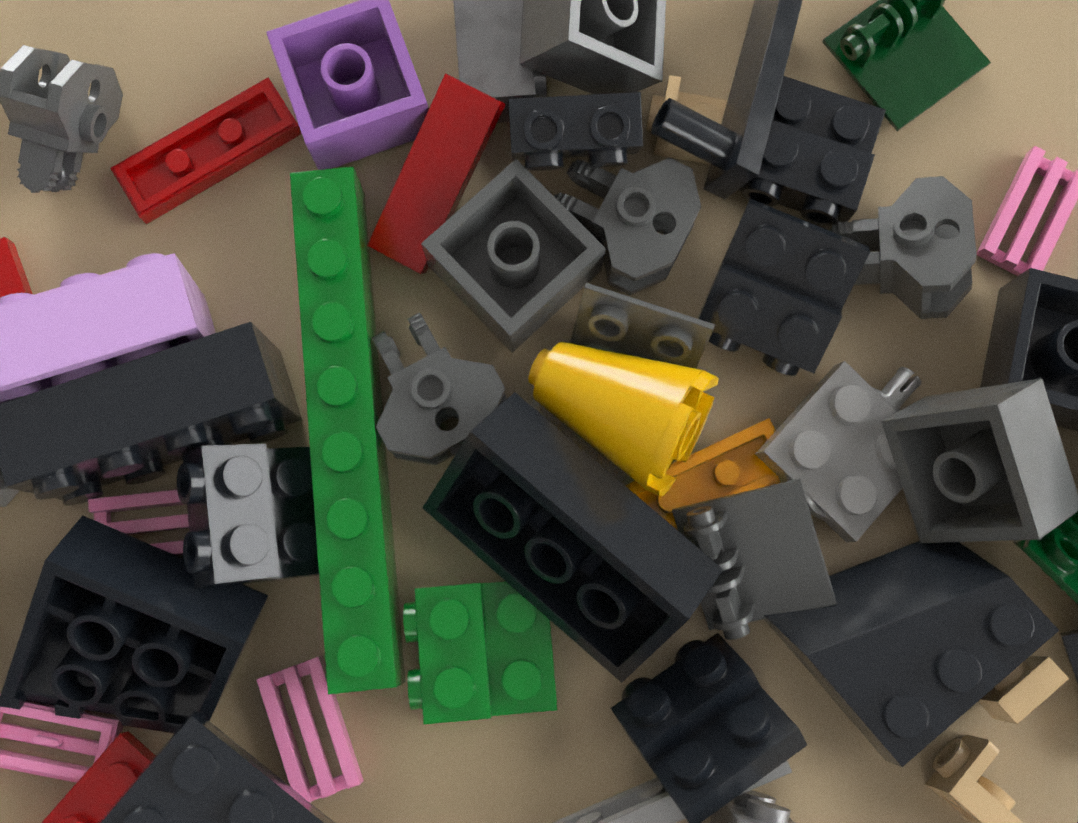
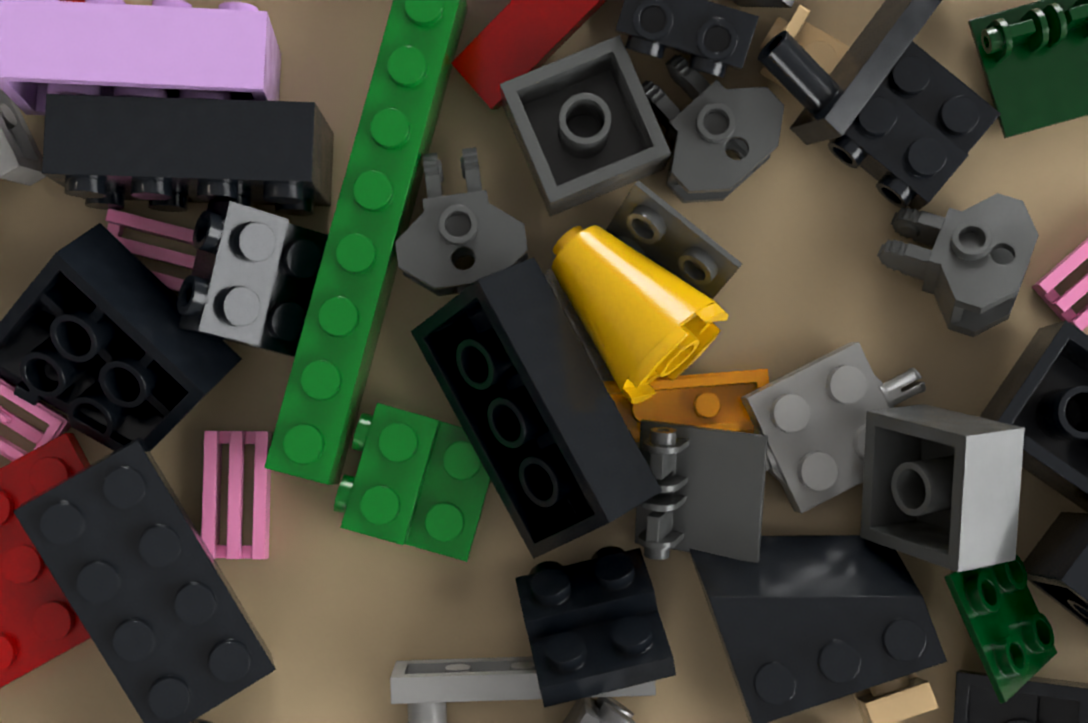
camera: 20 degrees right, 5 degrees up
black plate [698,198,870,376] -> none

